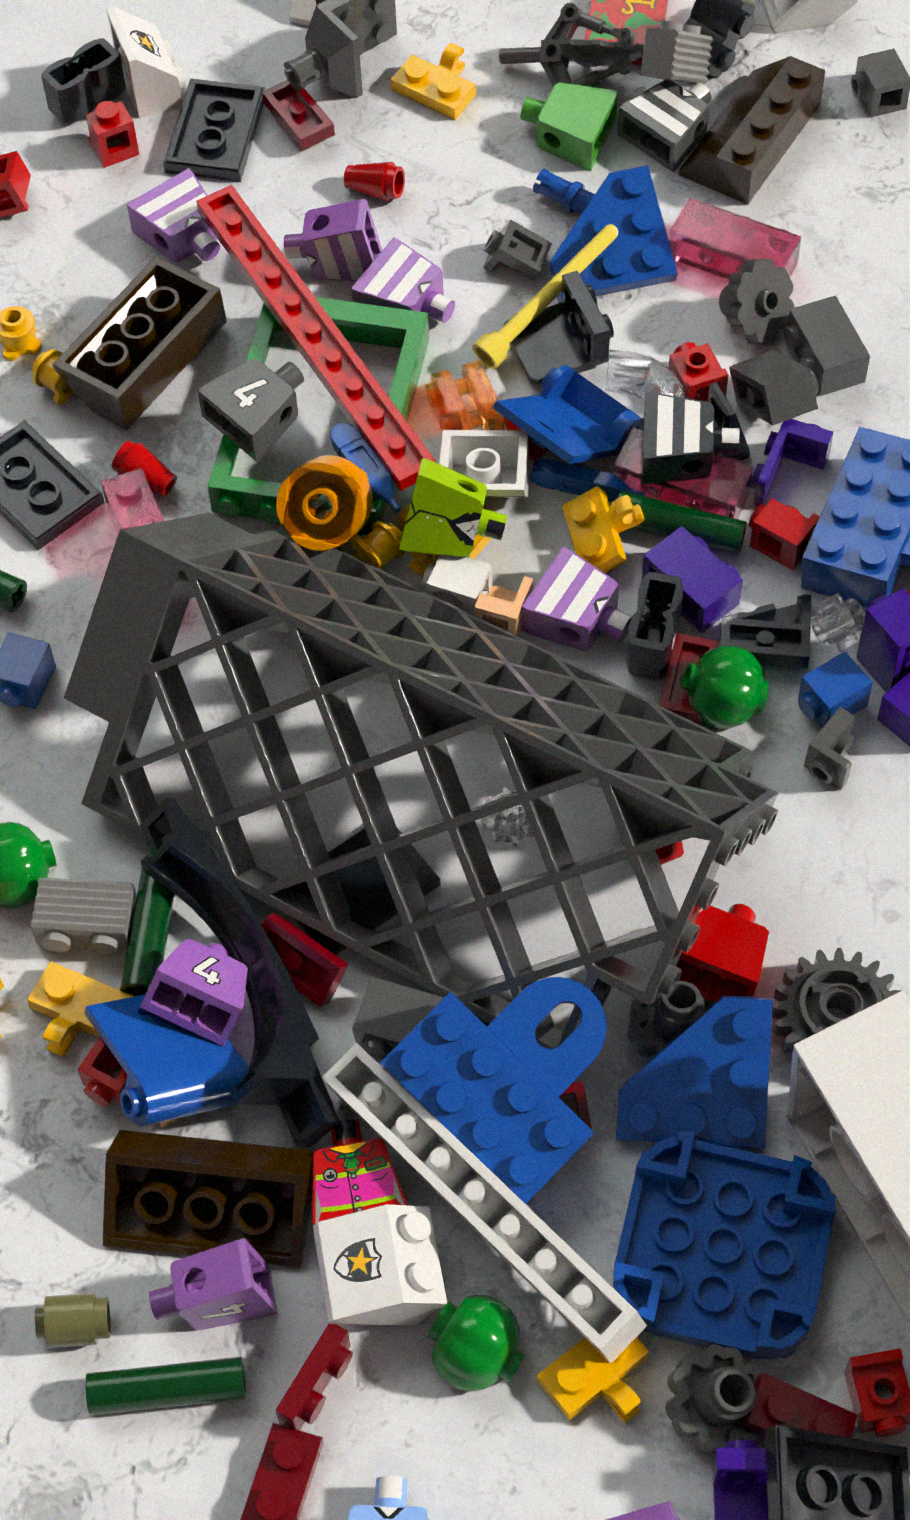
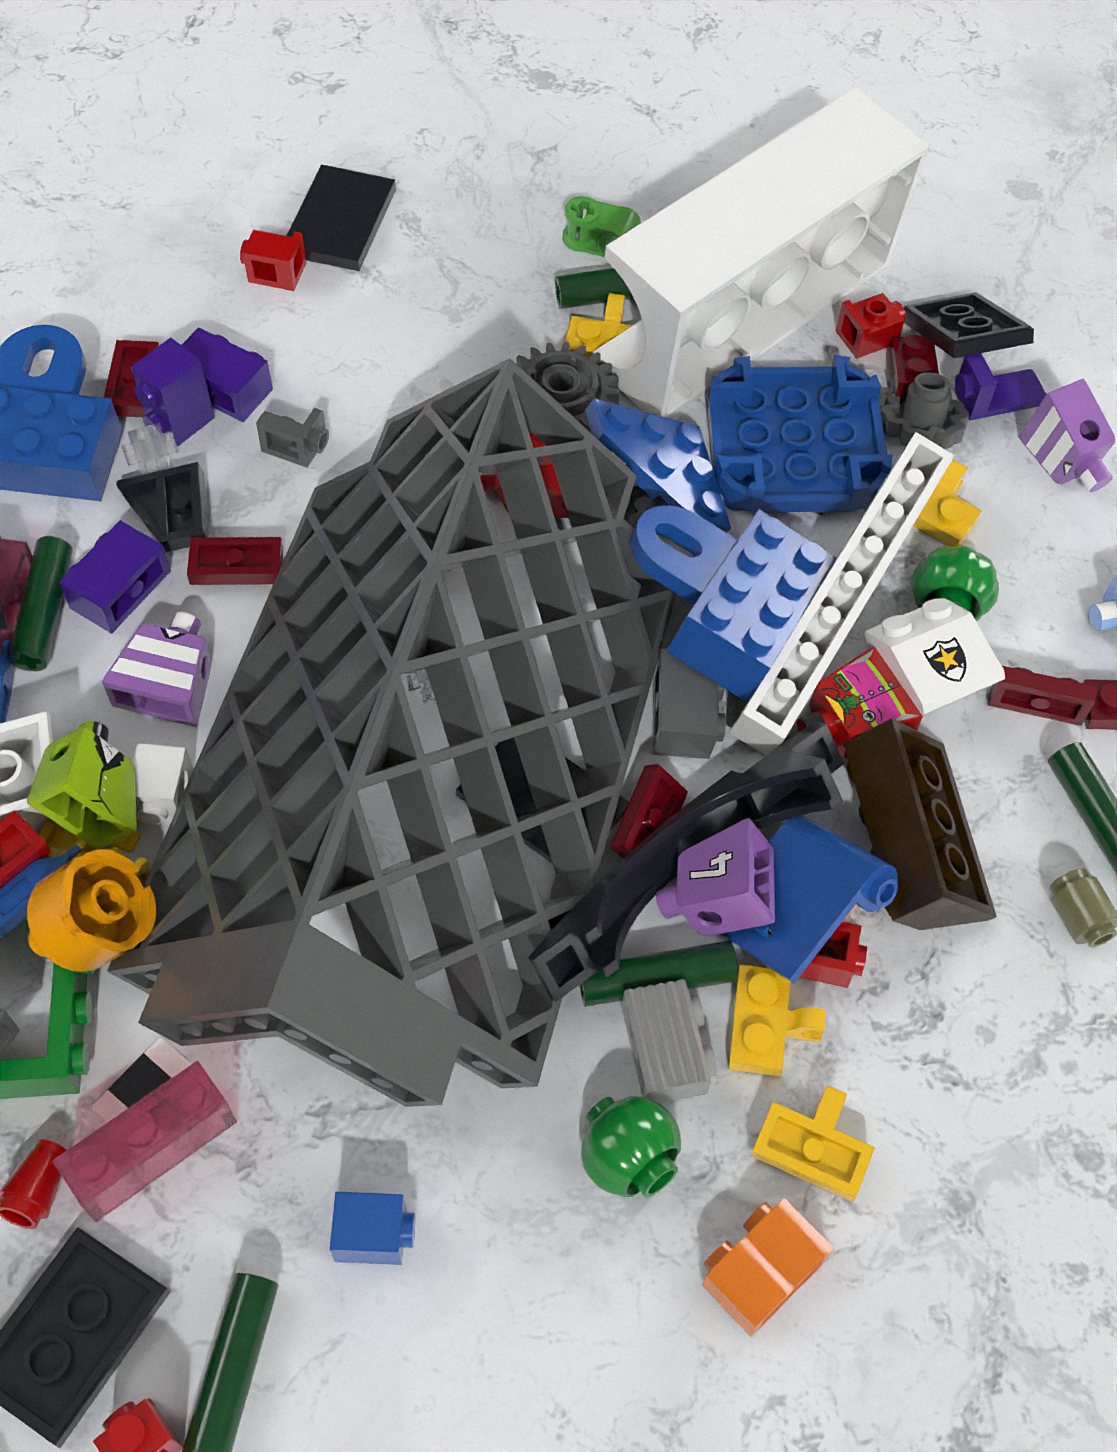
camera: 110 degrees left, 0 degrees up
medium lavender torso [149,1238,278,1330] -> none
light nougat panel [474,576,533,637] -> none
yellow plate [562,486,645,573] -> none
black brick [627,572,683,679] -> none
green plant [681,645,769,729] -> none
red brick [749,498,820,571] -> none
blue brick [798,651,873,728] -> none

